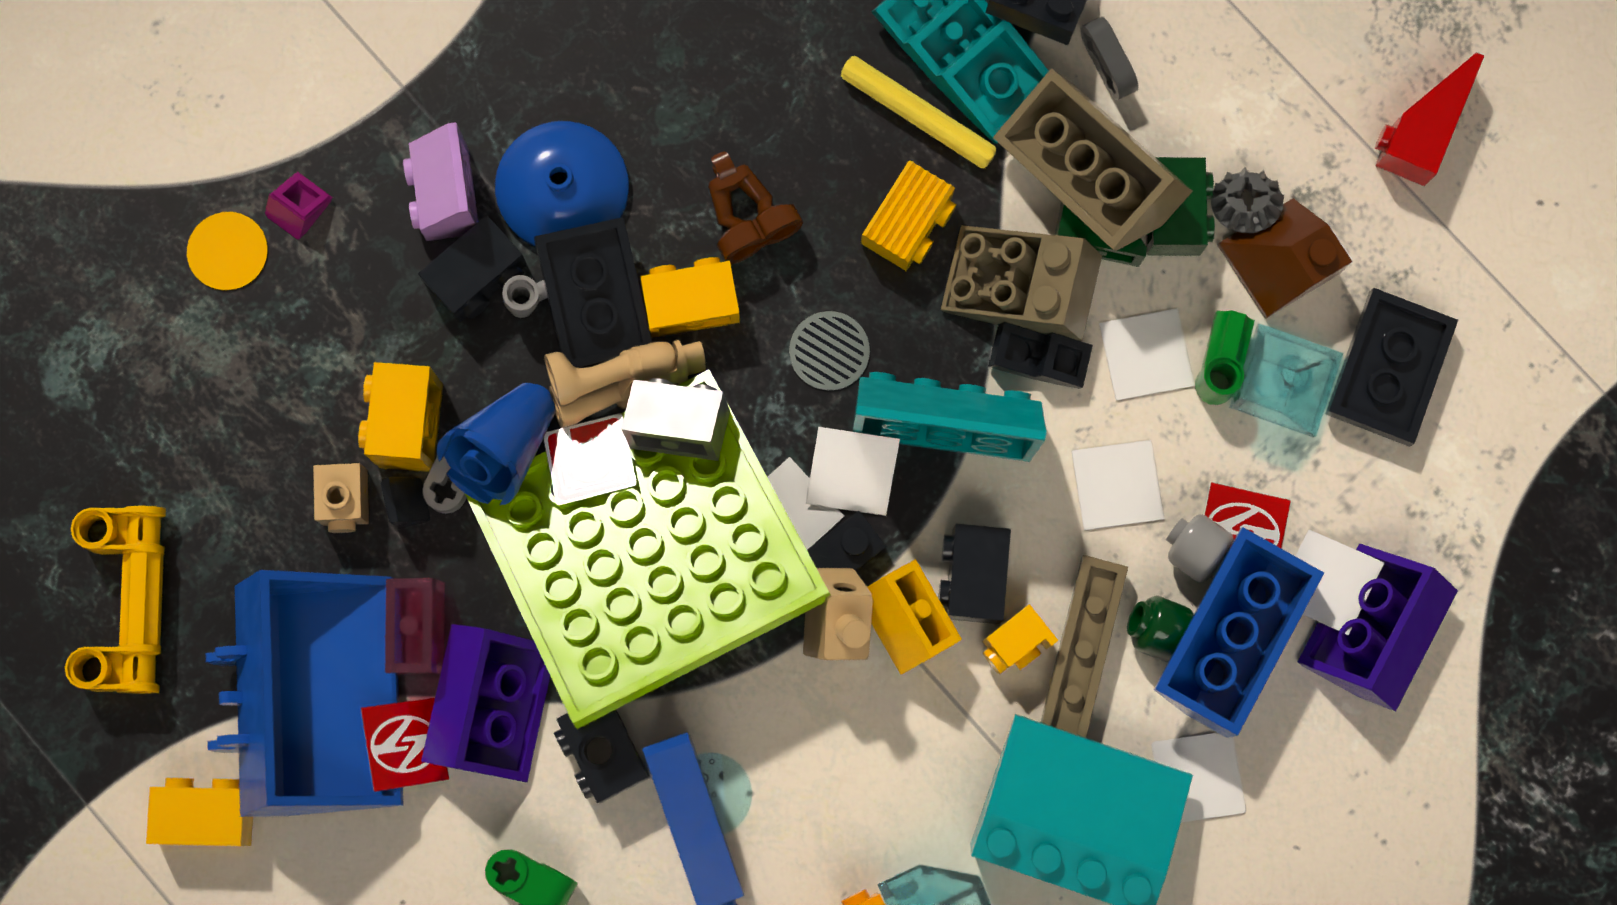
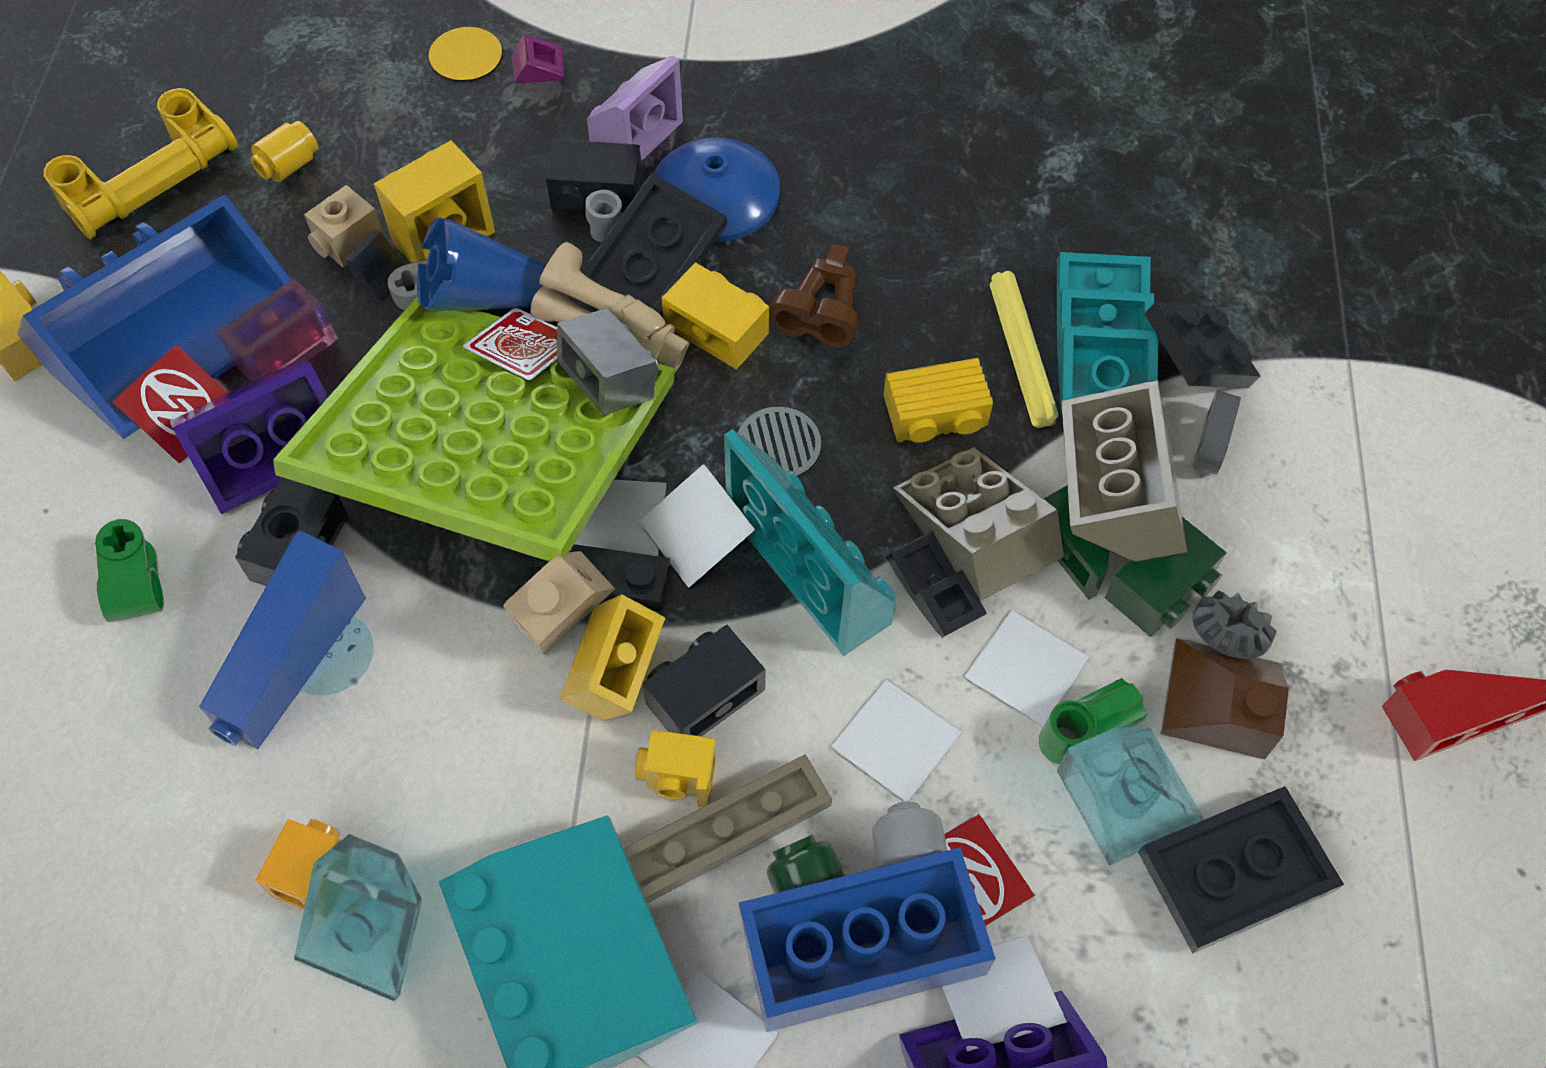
camera: 50 degrees right, 20 degrees down
none -> yellow brick [250,121,319,182]

